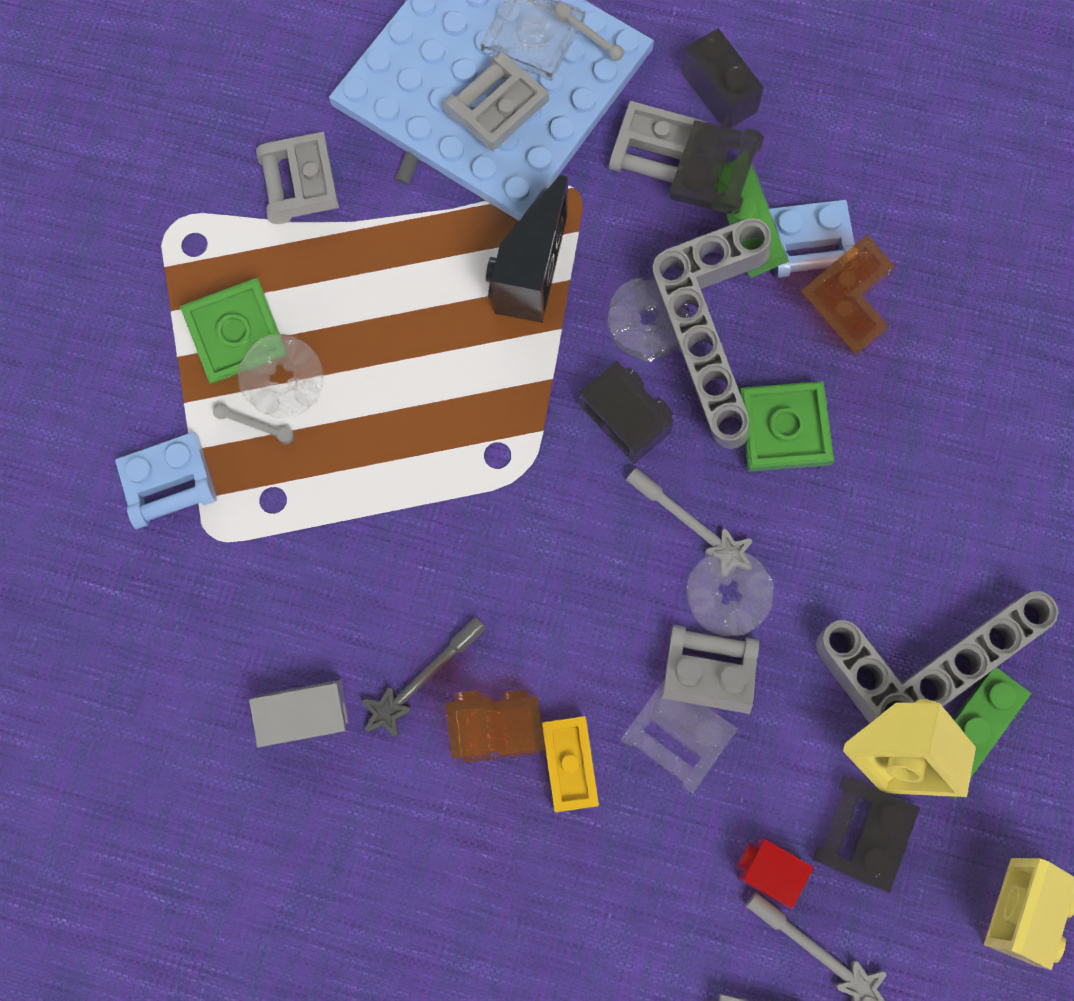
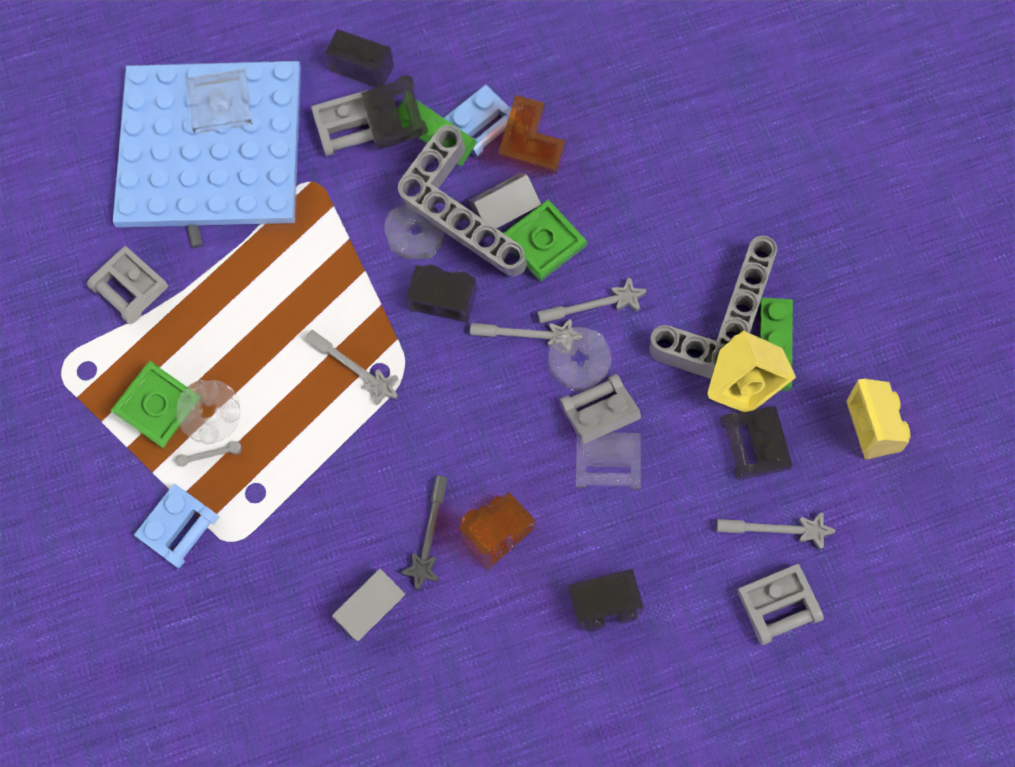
camera: 35 degrees left, 5 degrees down
light grey plate [442,52,549,152] -> none
black slope [486,175,568,323] -> none
yellow plate [542,716,599,813] -> none
light grey hinge [554,3,624,61] -> none
red brick [737,839,814,909] -> none
none -> light grey piece [305,330,398,405]
none -> light grey hinge [467,173,541,228]
none -> light grey piece [537,278,646,324]
none -> clear smoke brick [568,569,644,632]

